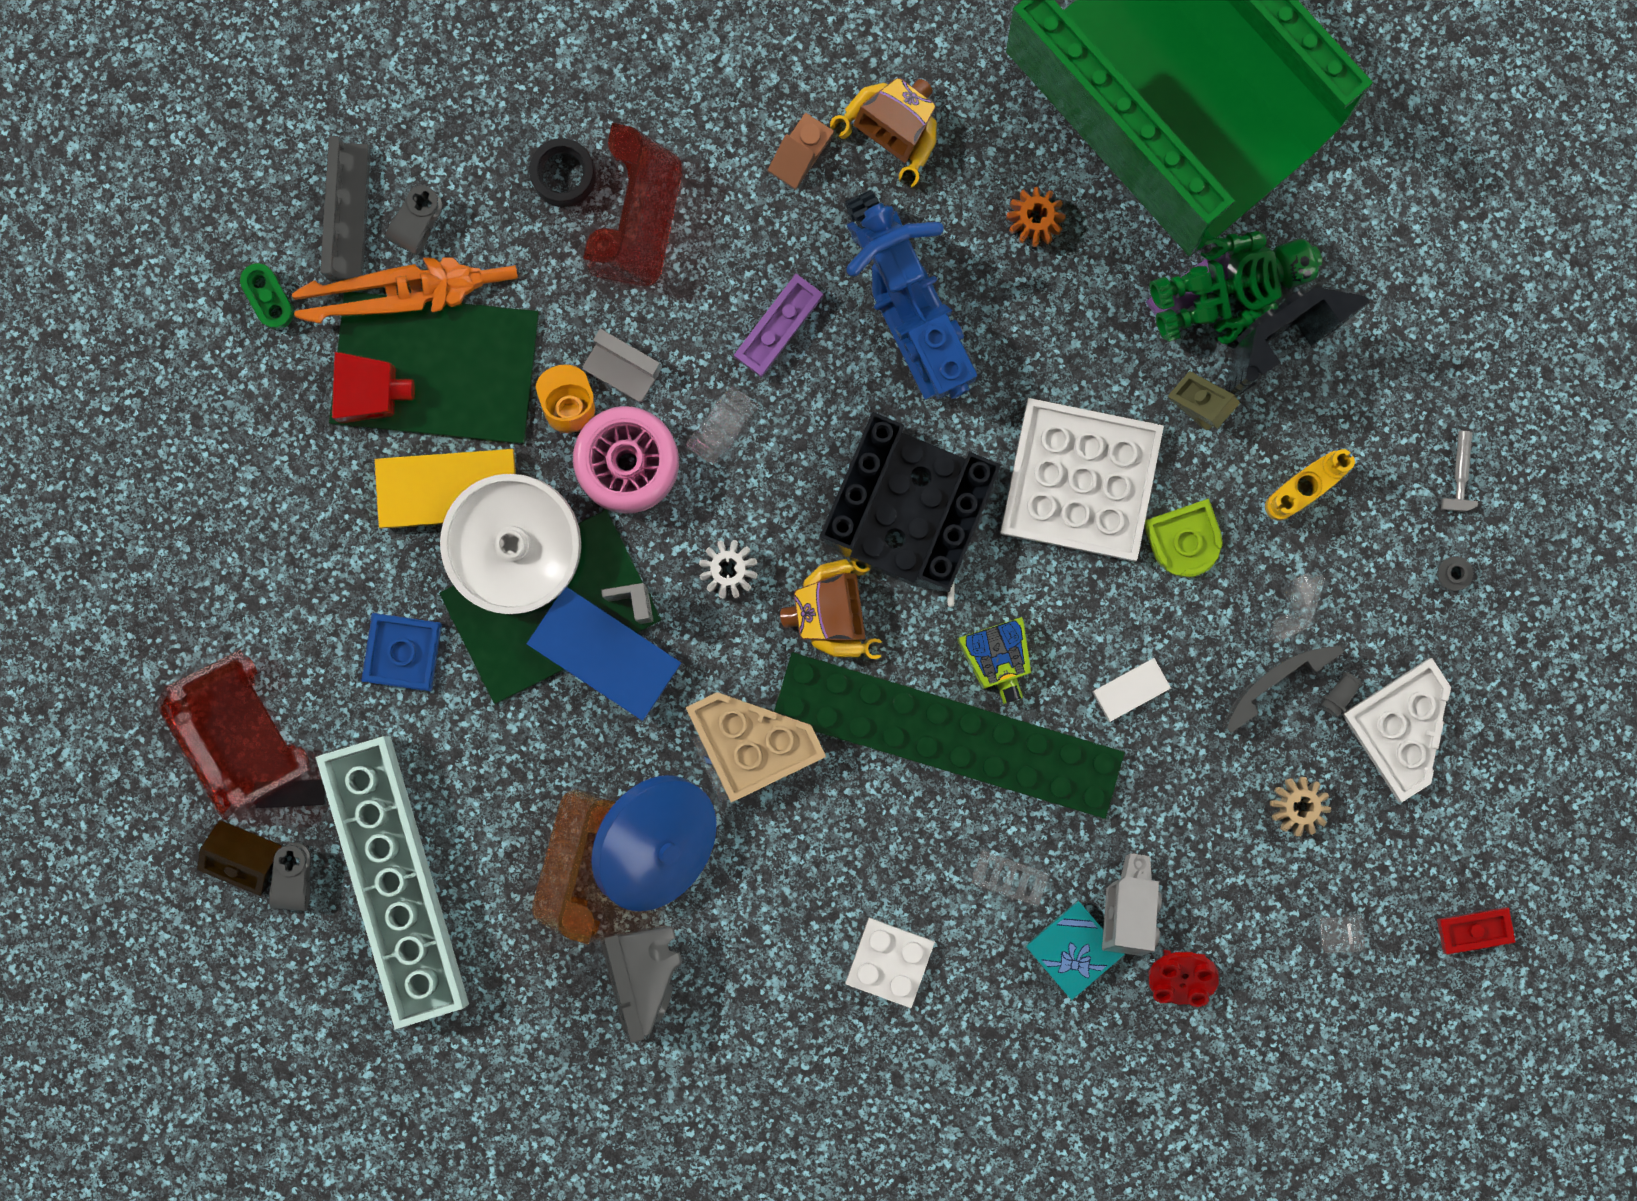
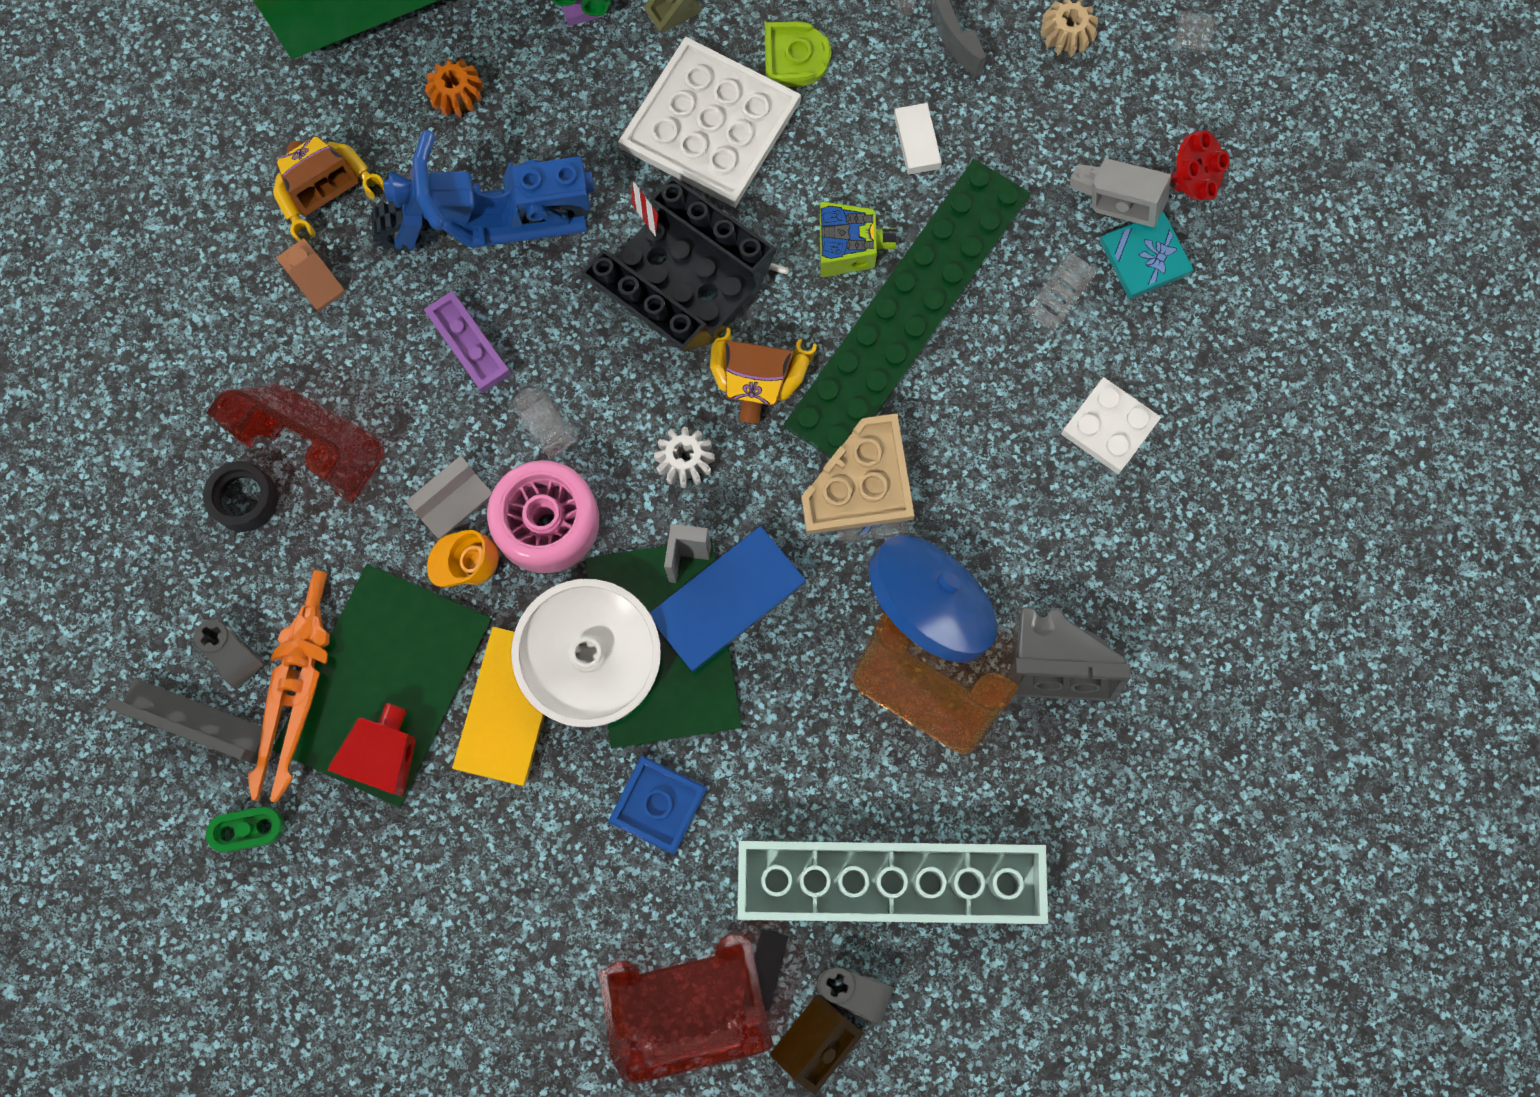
camera: 70 degrees left, 10 degrees down
none -> sticker [631,181,658,236]

